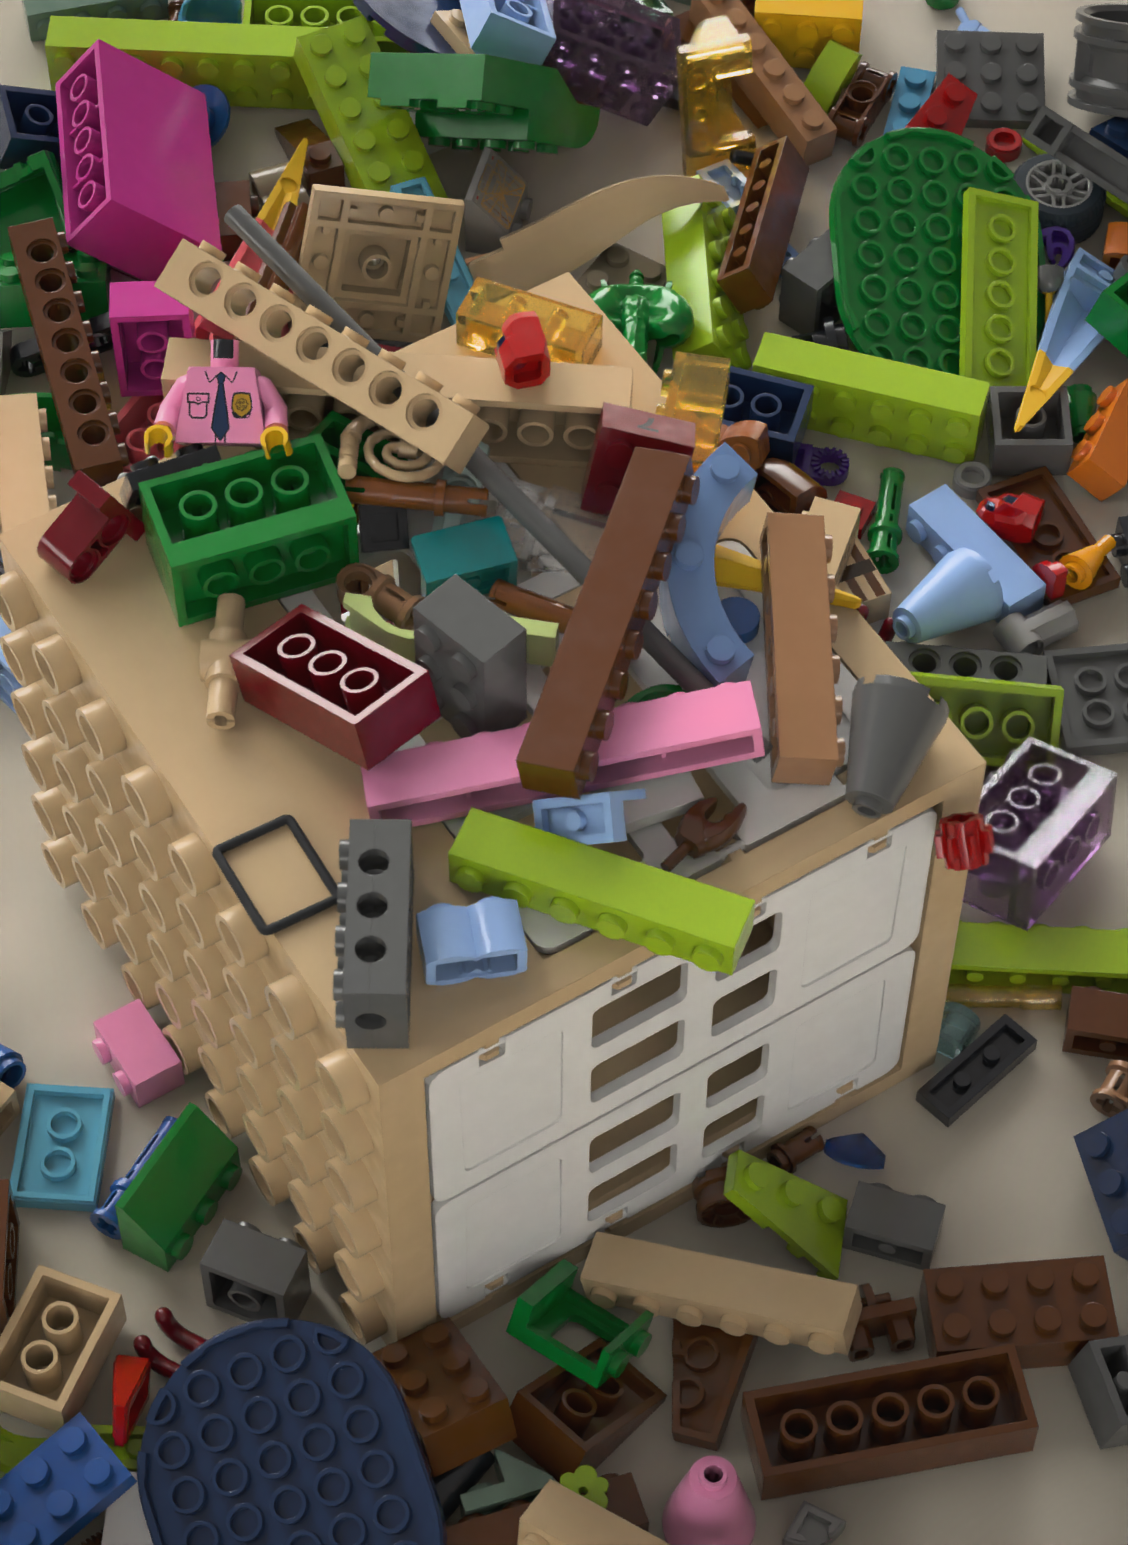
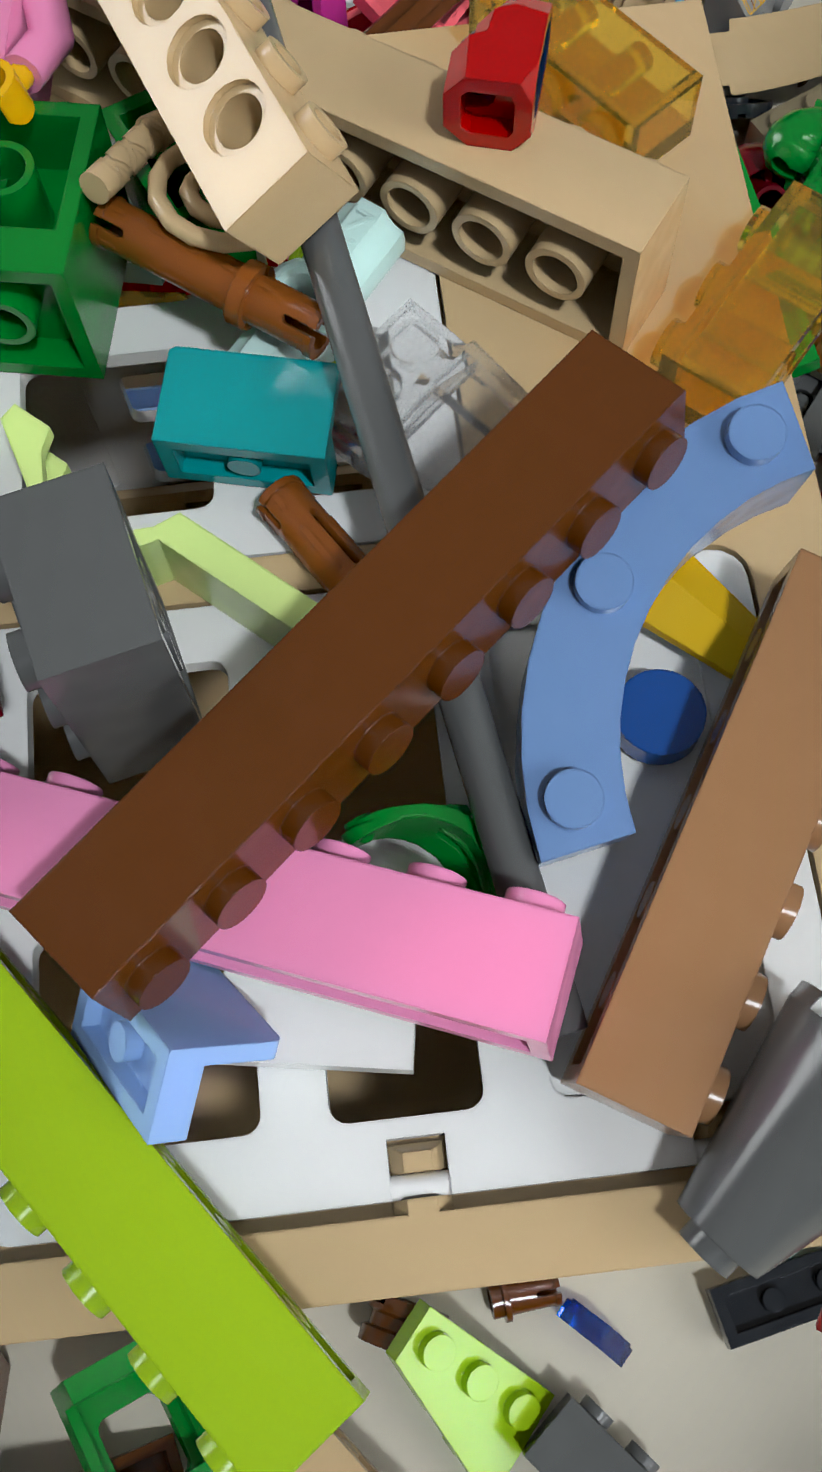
camera: 30 degrees right, 15 degrees up
medium nougat connector [337,563,425,630] -> none
black plate [357,505,410,553] -> none
dark red brick [580,402,695,516] -> none
reddish brown hand [660,797,747,872] -> none

